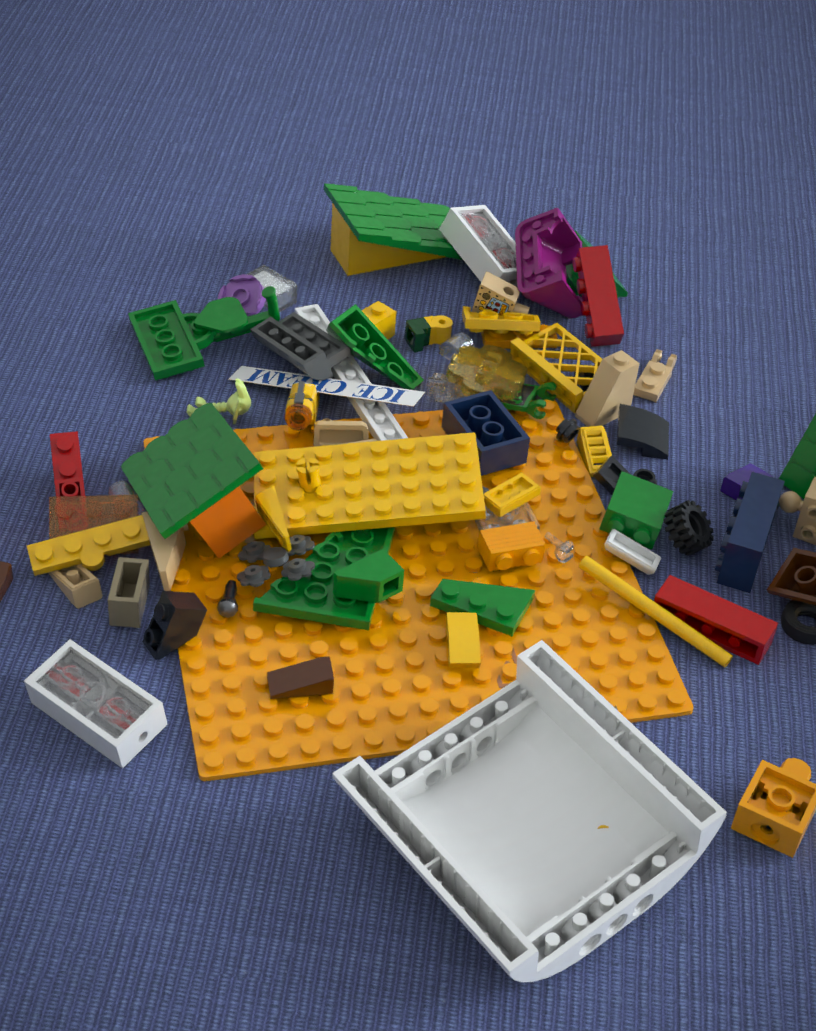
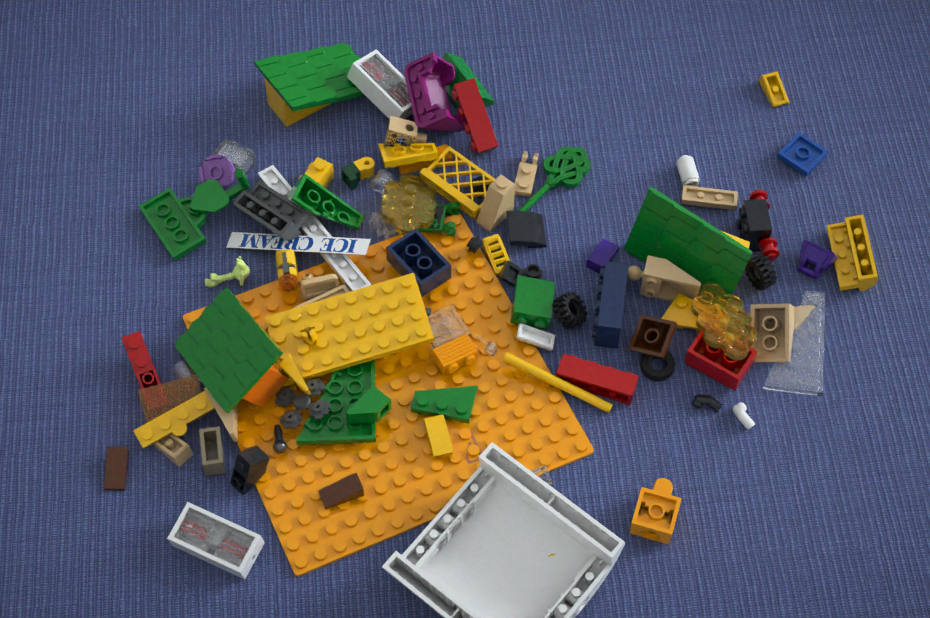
camera: 10 degrees left, 15 degrees up
yellow plate [484,472,541,518] -> none
none -> green piece [517,146,590,211]

